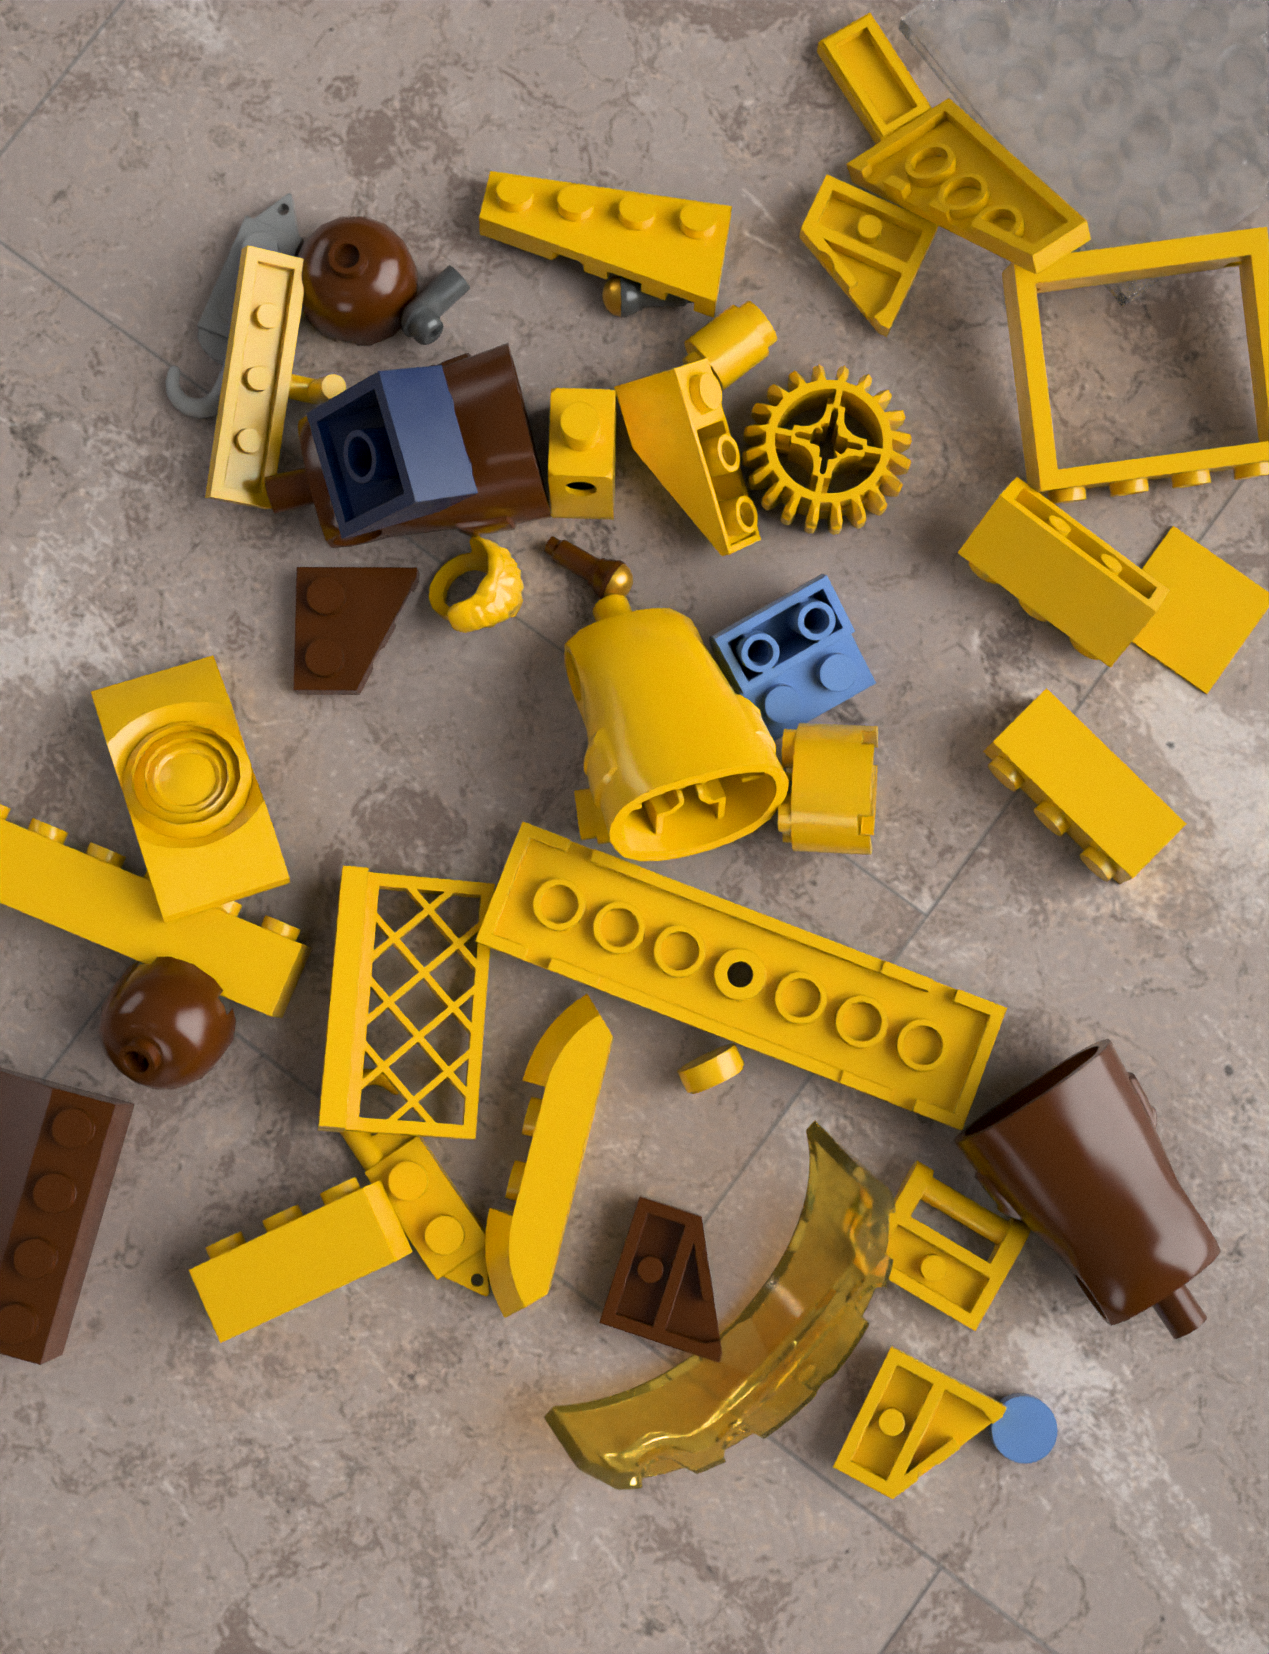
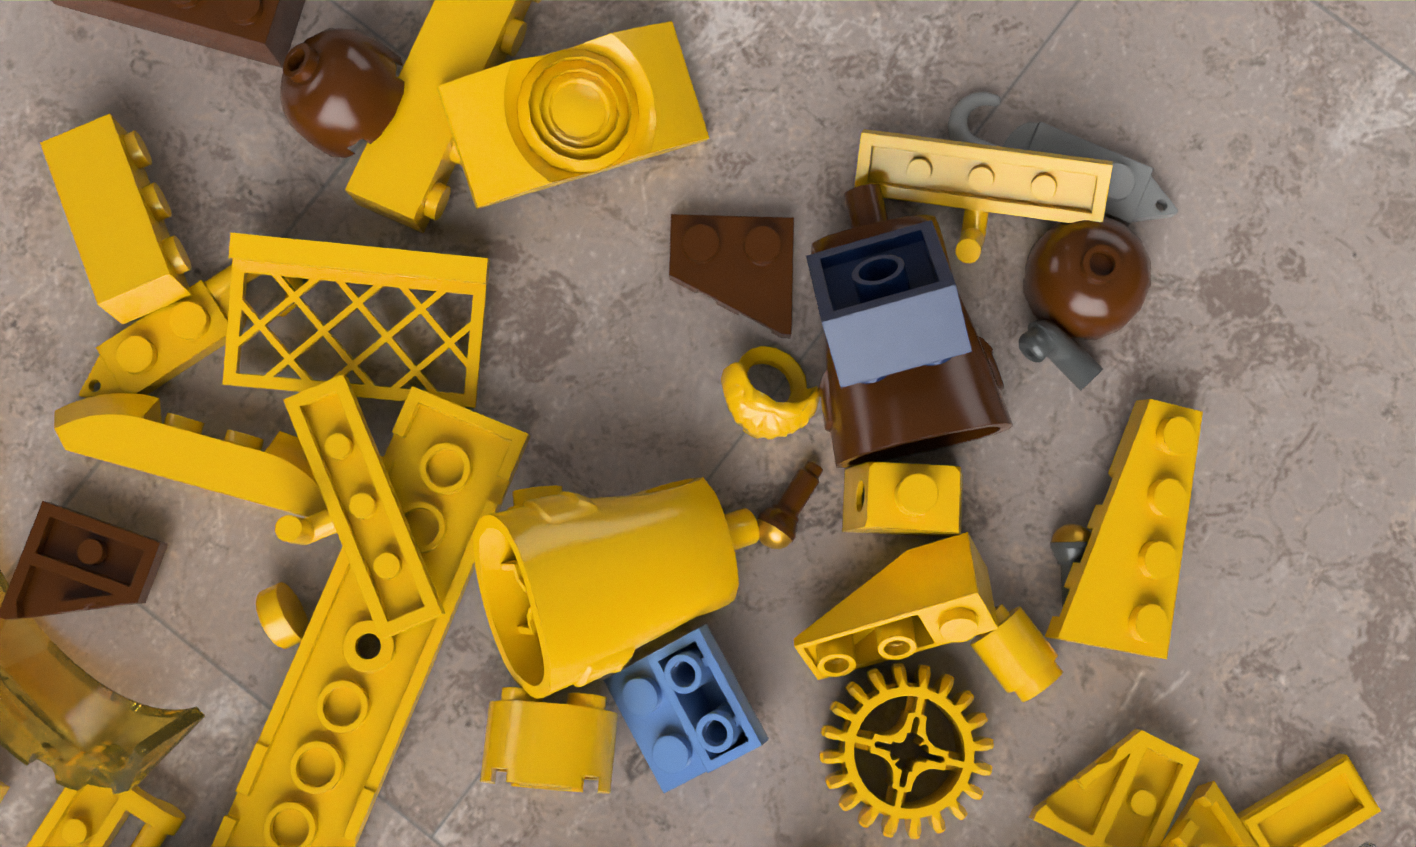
camera: 85 degrees right, 0 degrees up
none -> yellow plate [275,374,445,639]

